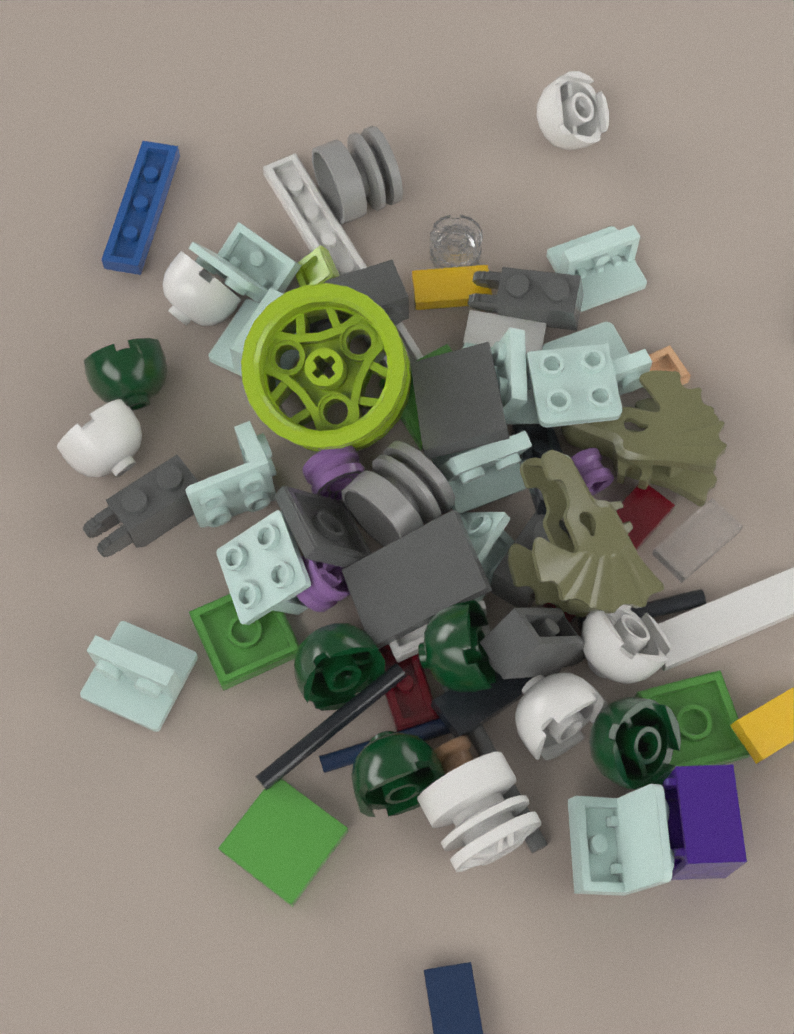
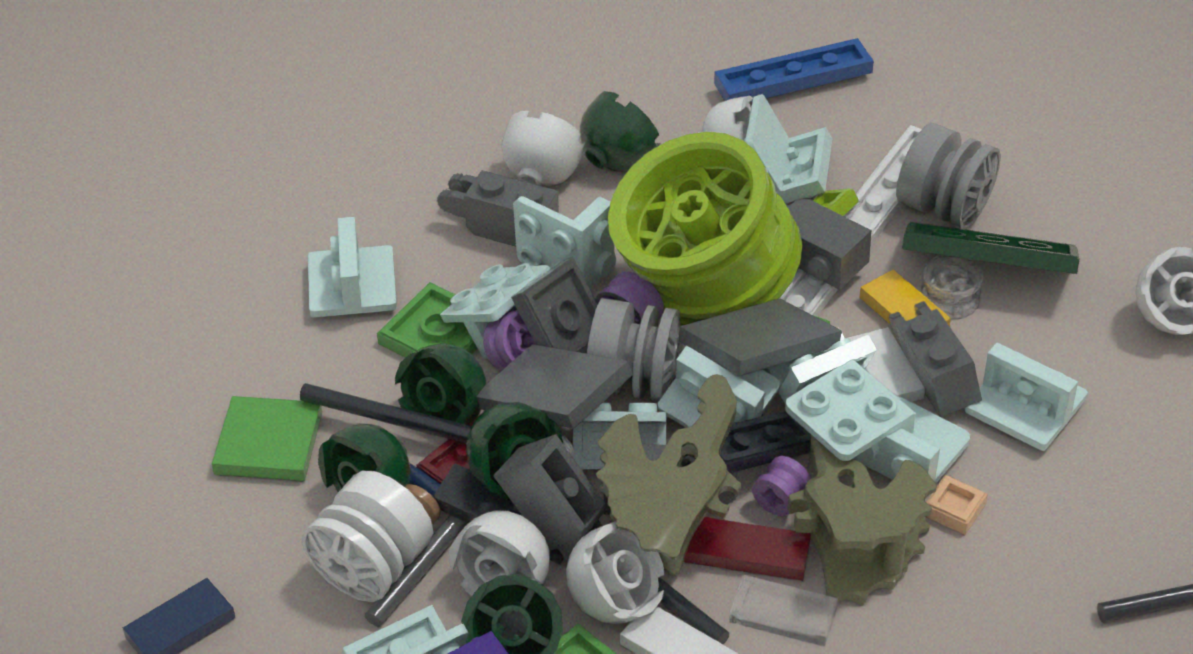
camera: 60 degrees right, 20 degrees down
none -> dark green tile [902,222,1080,274]

